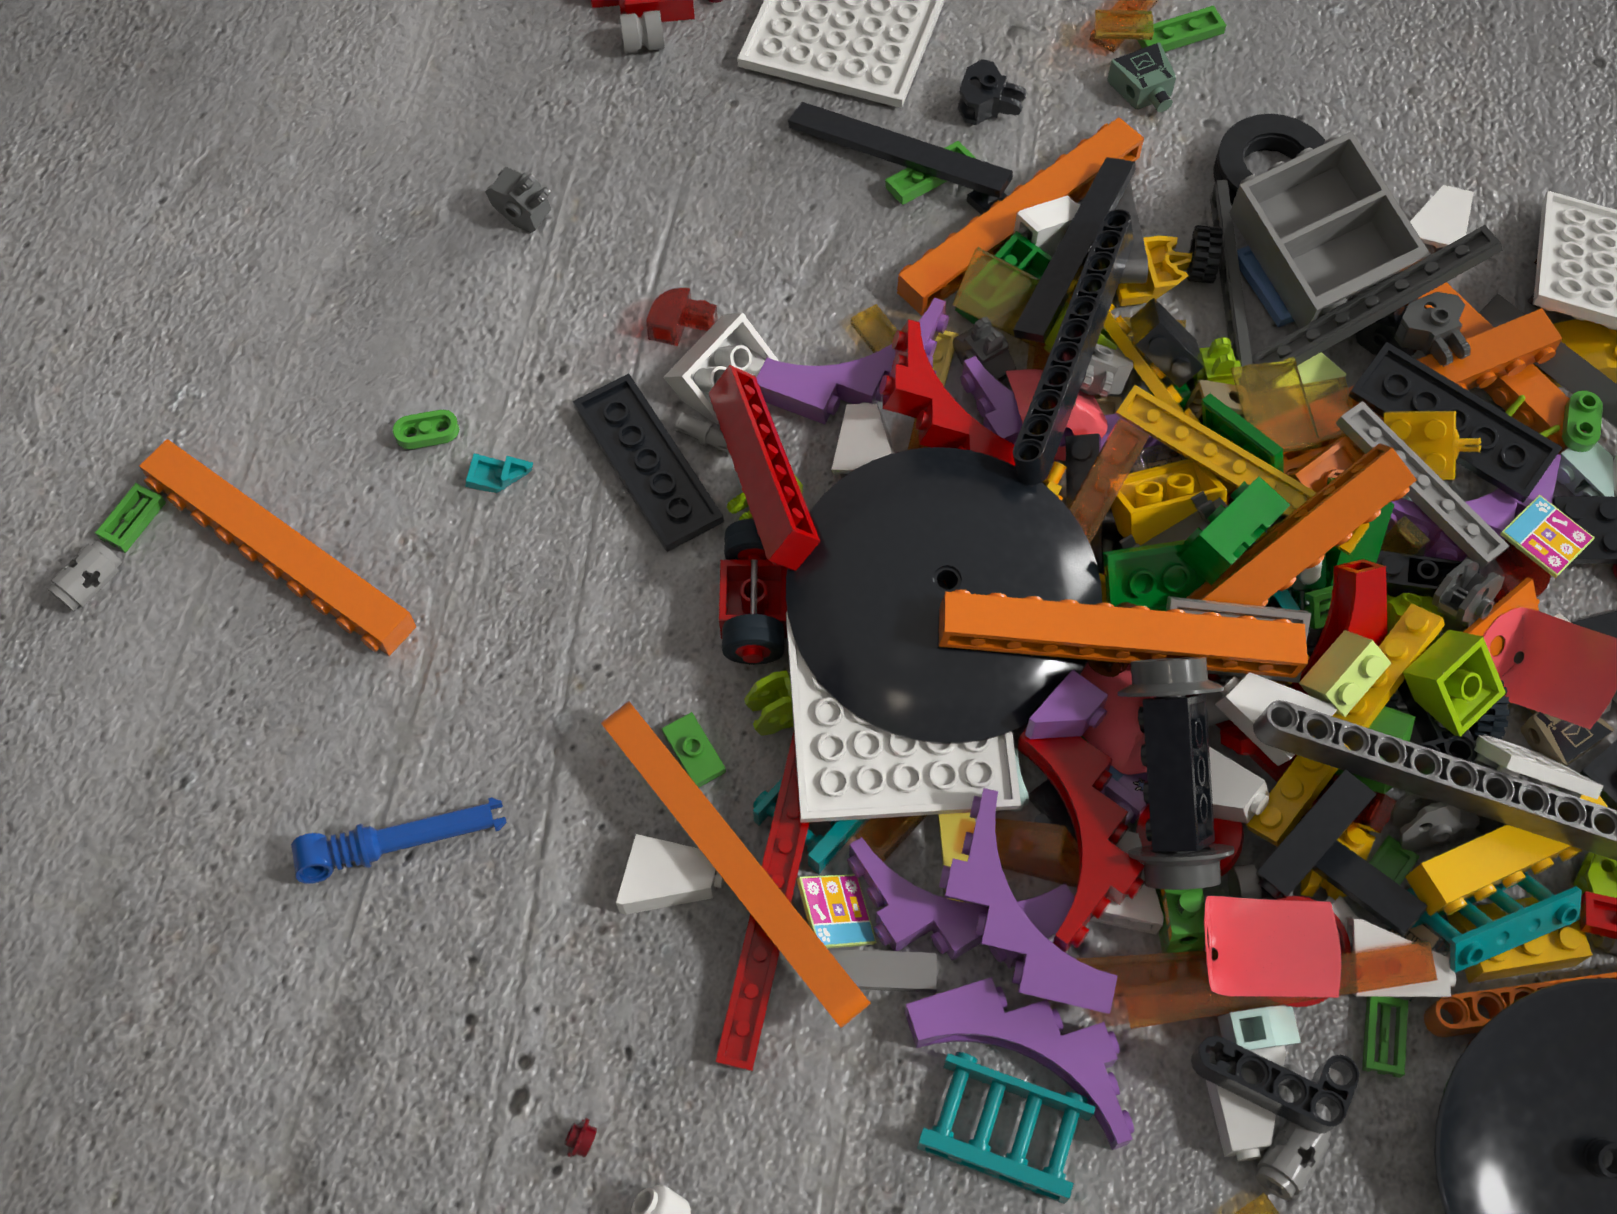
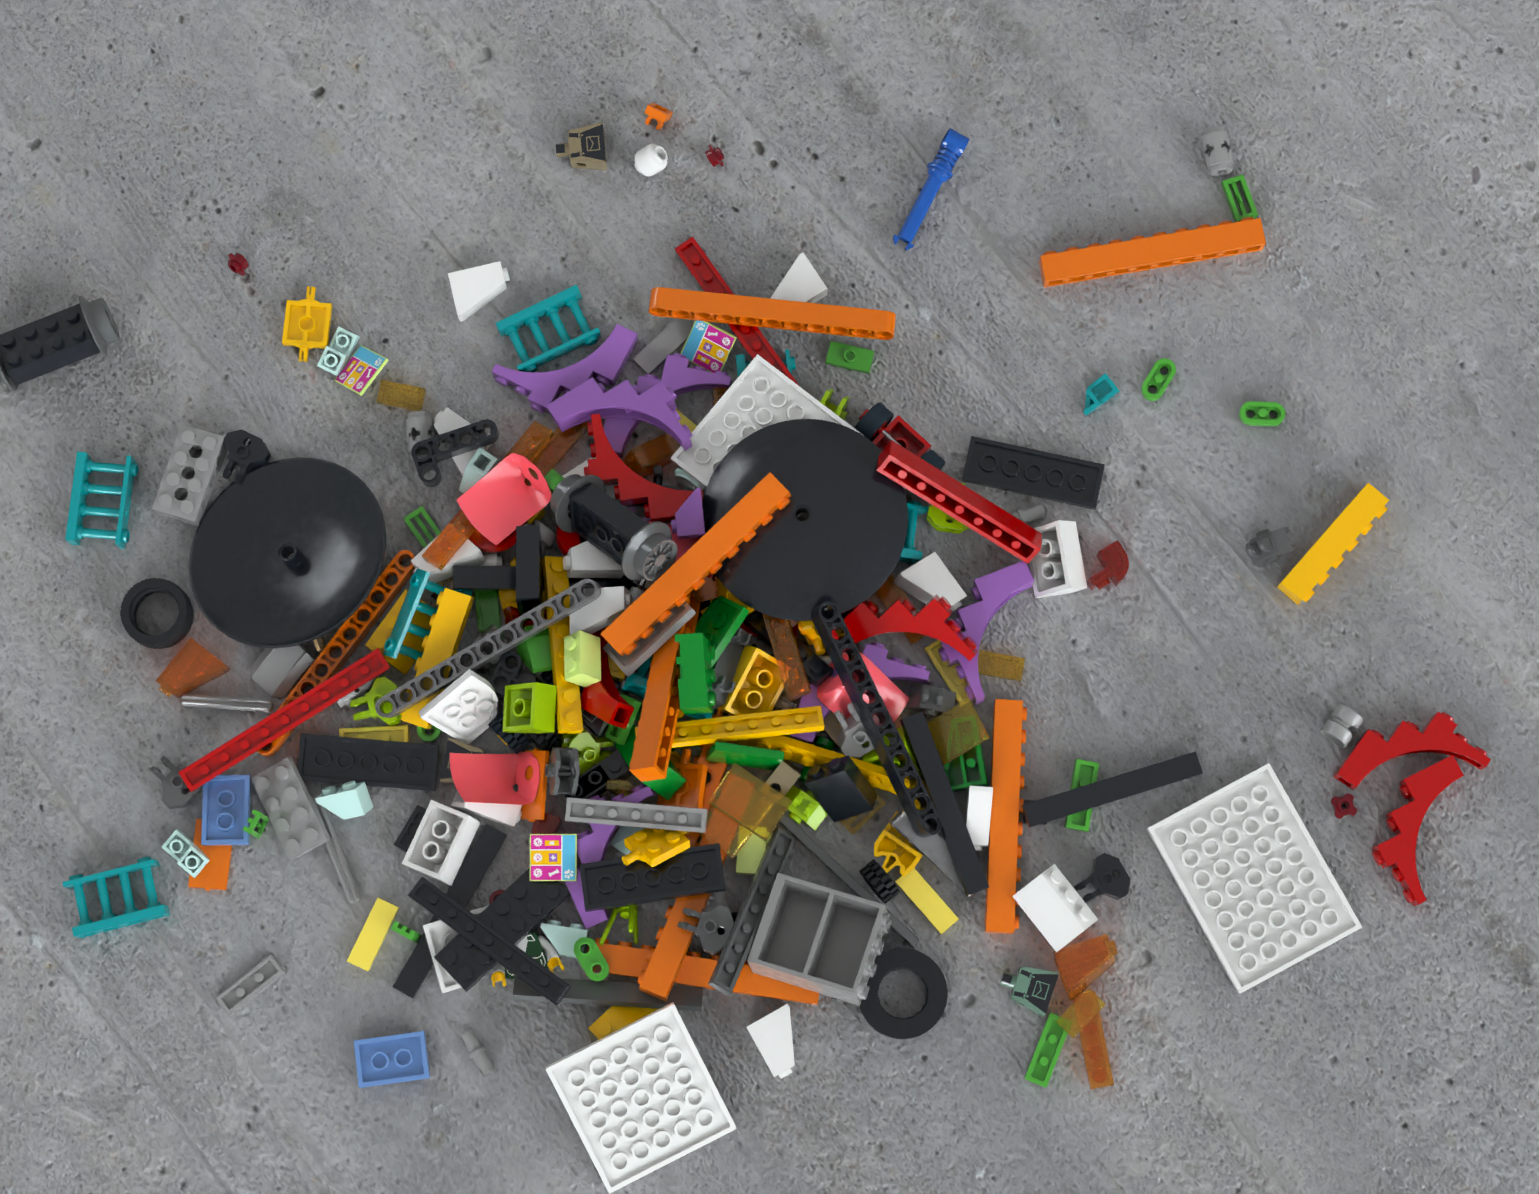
camera: 135 degrees right, 15 degrees up
none -> light yellow tile [895,868,959,935]
none -> white slope [1013,864,1098,952]
none -> clear orange slope [1054,934,1118,1001]
none -> bright green plate [1239,401,1286,427]
none -> yellow brick [1277,483,1389,605]

